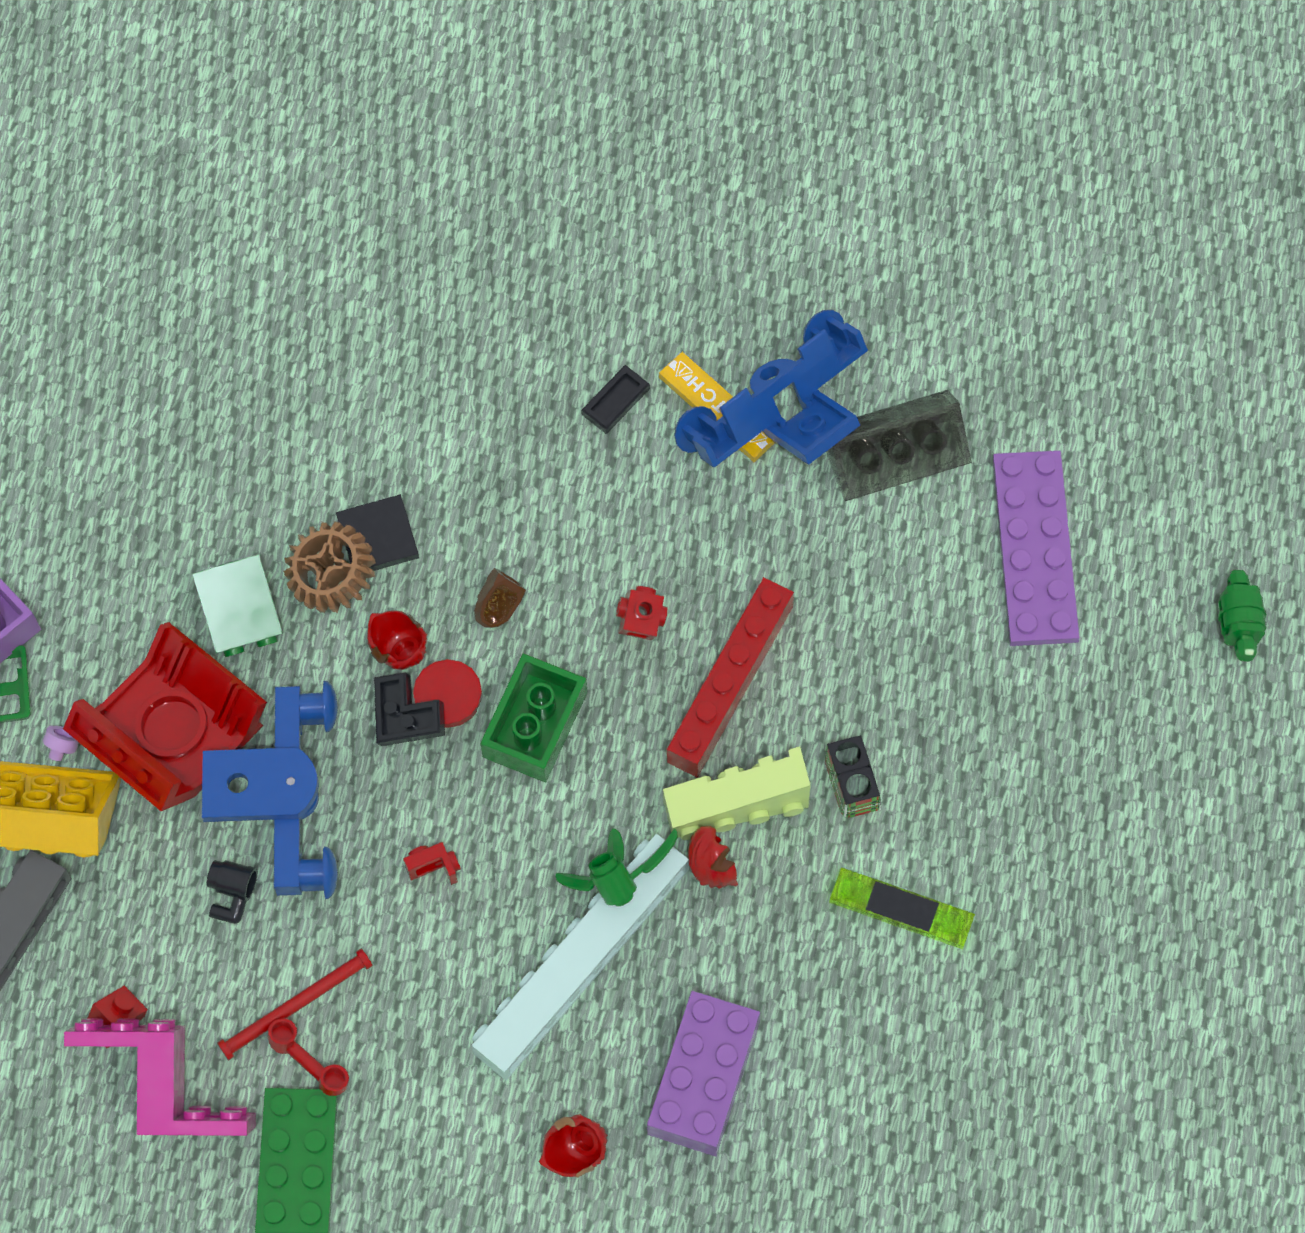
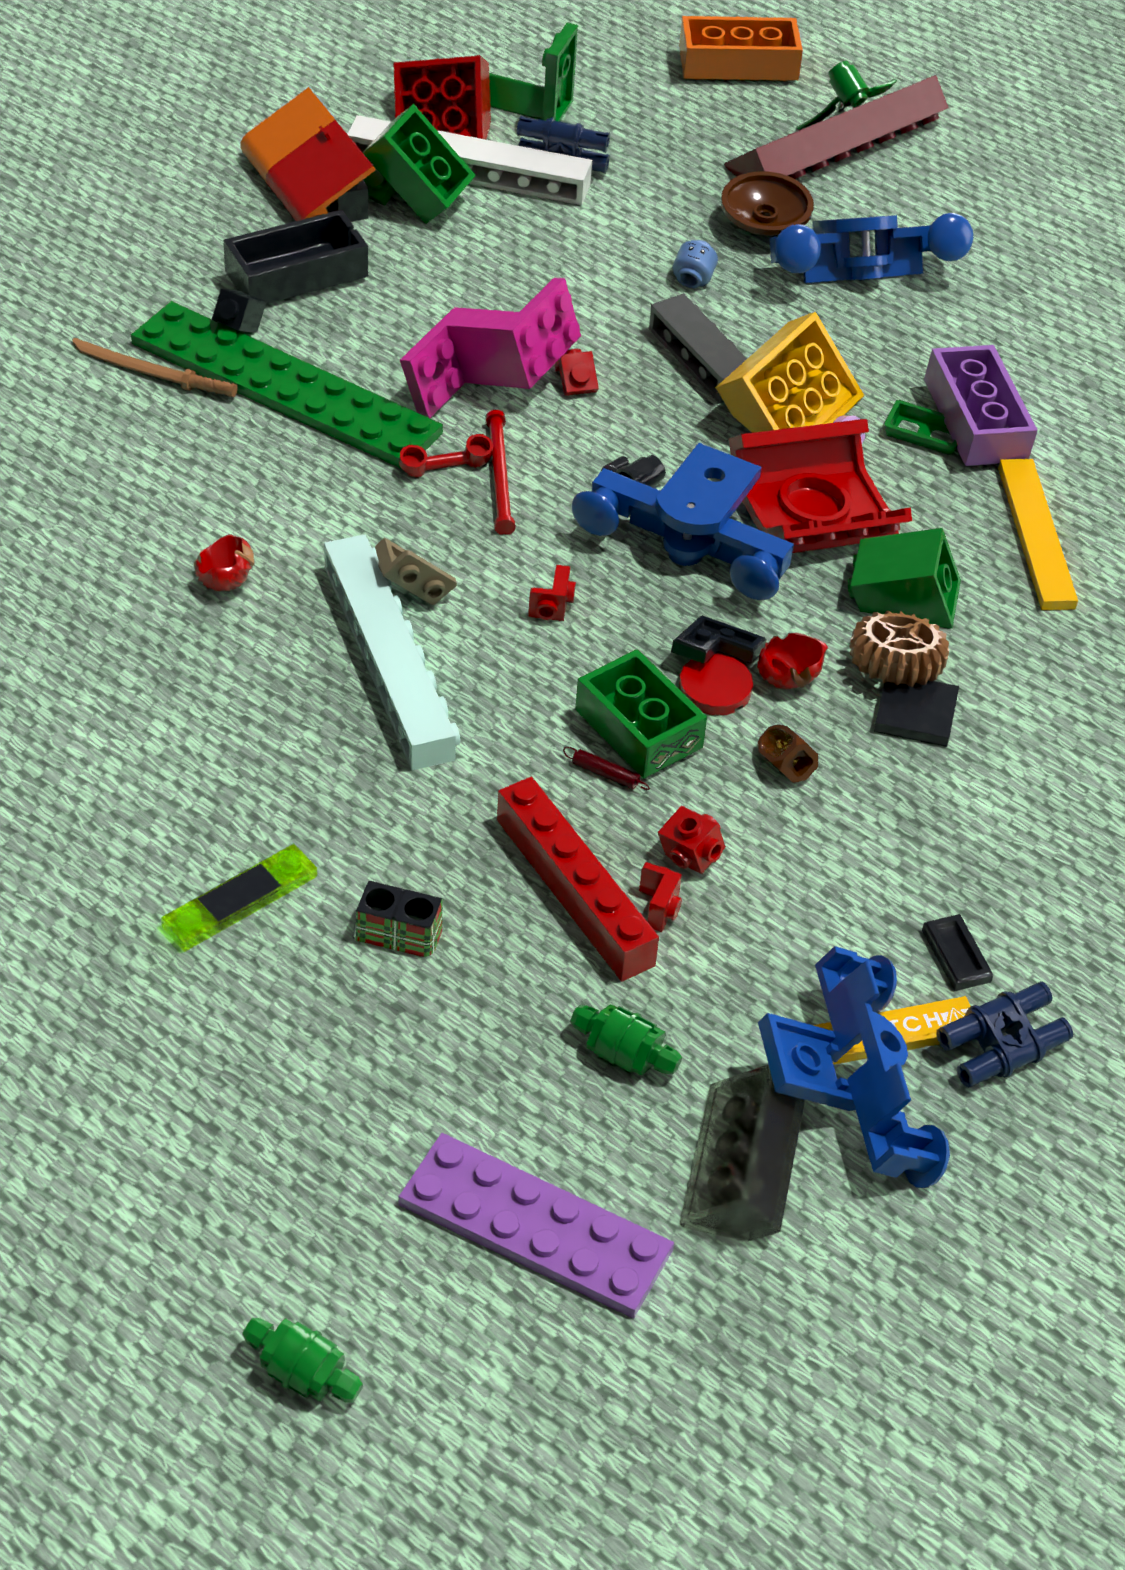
camera: 115 degrees right, 20 degrees down
green plant [555,828,678,907] -> none
medium lavender brick [647,990,760,1157] -> none
yellowish green wedge [663,746,811,840] -> none
red hair [688,826,738,889] -> none
none -> dark tan bracket [375,538,457,605]
none -> dark red piece [563,747,650,790]
none -> green piece [570,1004,682,1075]
none -> red bracket [639,862,682,932]
none -> dark blue pin [936,981,1073,1088]
none -> yellow tile [998,459,1078,610]

